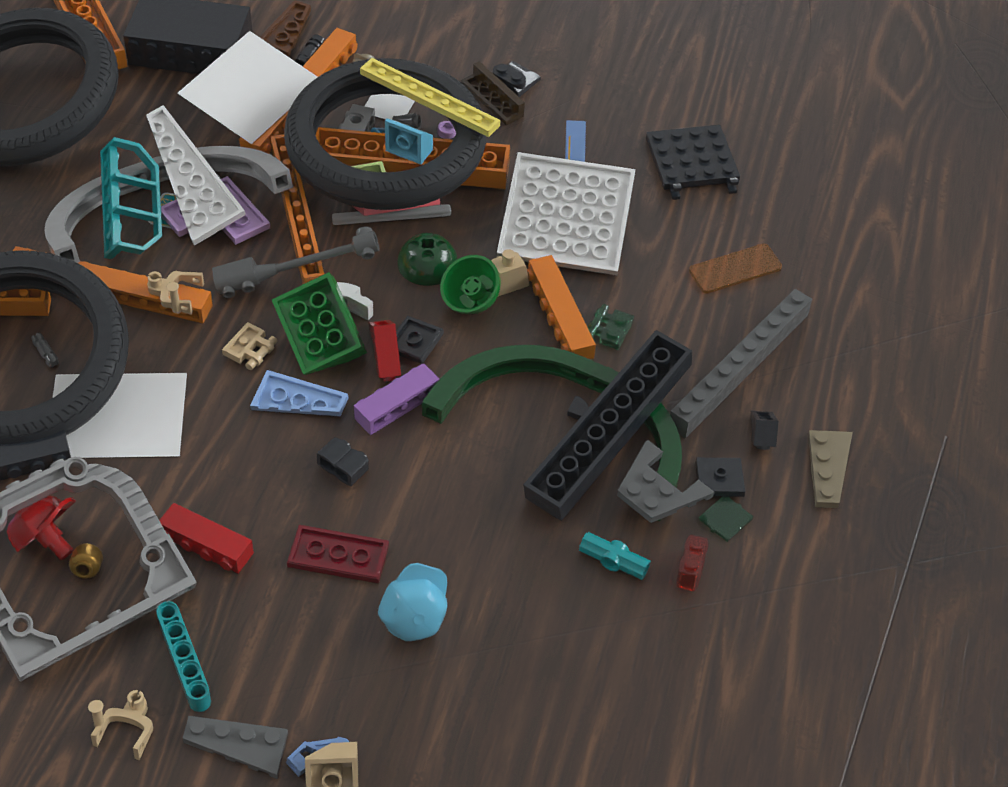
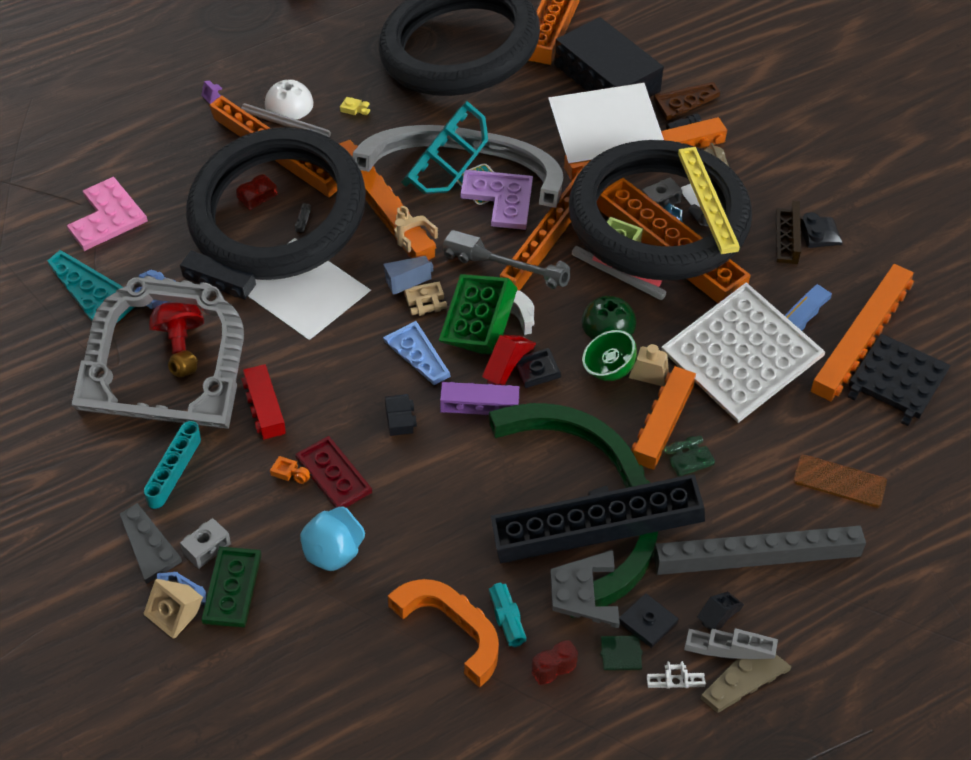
camera: 45 degrees right, 0 degrees up
tan piece [88,690,153,760] -> none
white wing [147,105,246,245] -> none
medium azure slope [385,118,433,164] -> none
none -> light grey brick [180,518,231,569]
none -> dark green plate [201,546,262,628]
none -> orange plate [270,456,310,484]
none -> sand blue slope [383,256,433,294]
none -> orange arch [388,579,499,688]
none -> white piece [647,661,706,689]
none -> light grey slope [684,628,778,659]
none -> orange brick [810,264,914,402]

